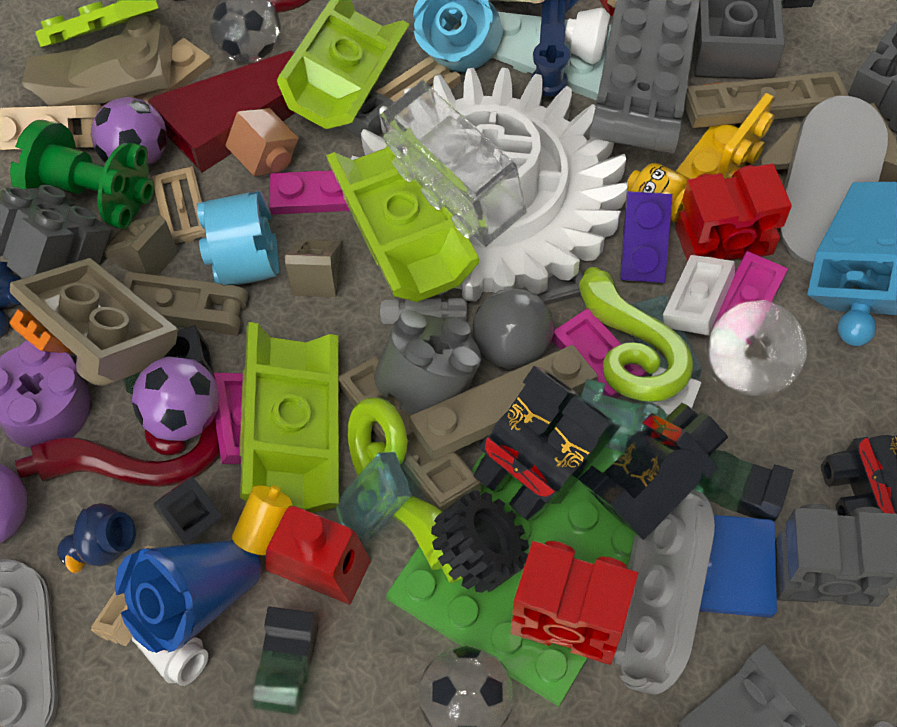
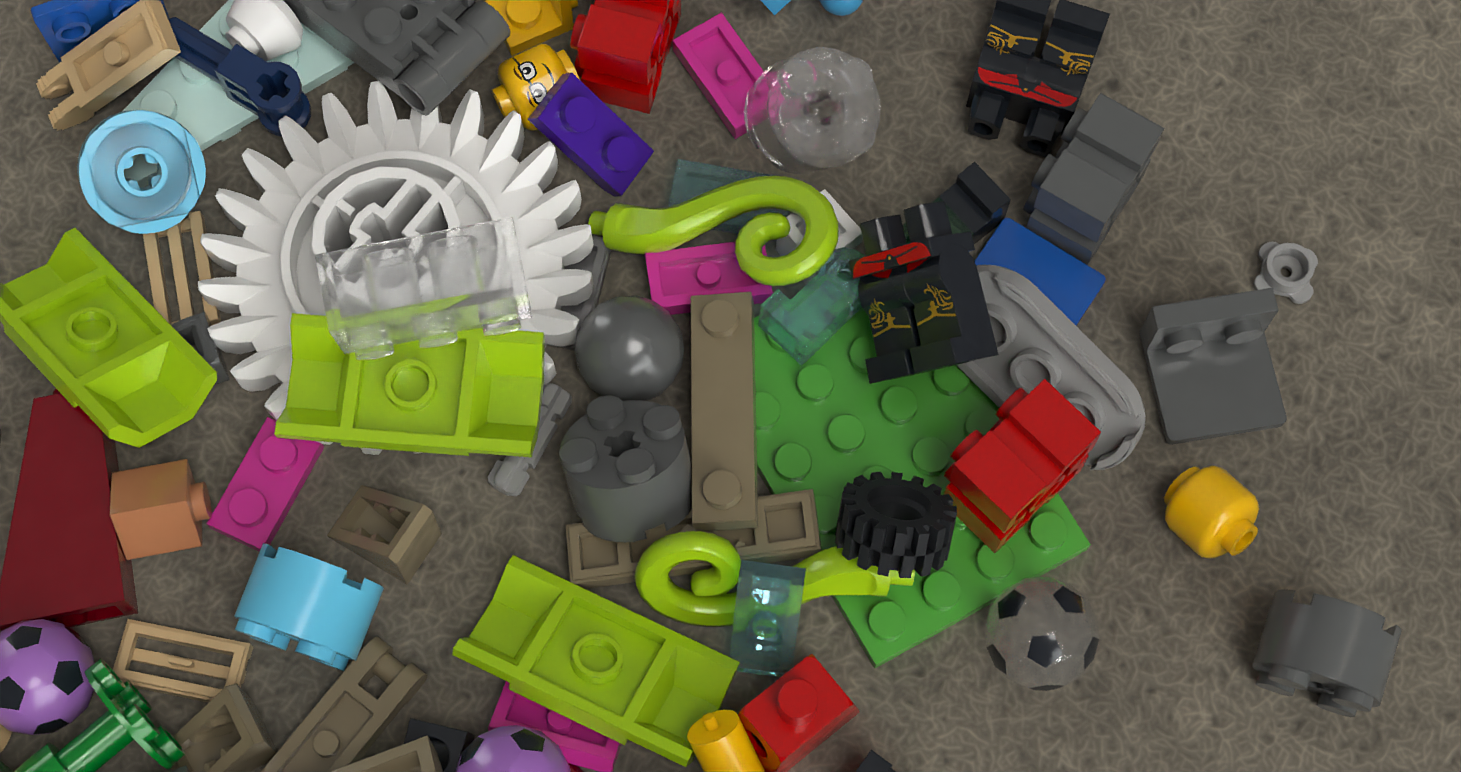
camera: 65 degrees left, 10 degrees up
black hips [473,366,621,520] -> none
white plate [663,255,735,335] -> none

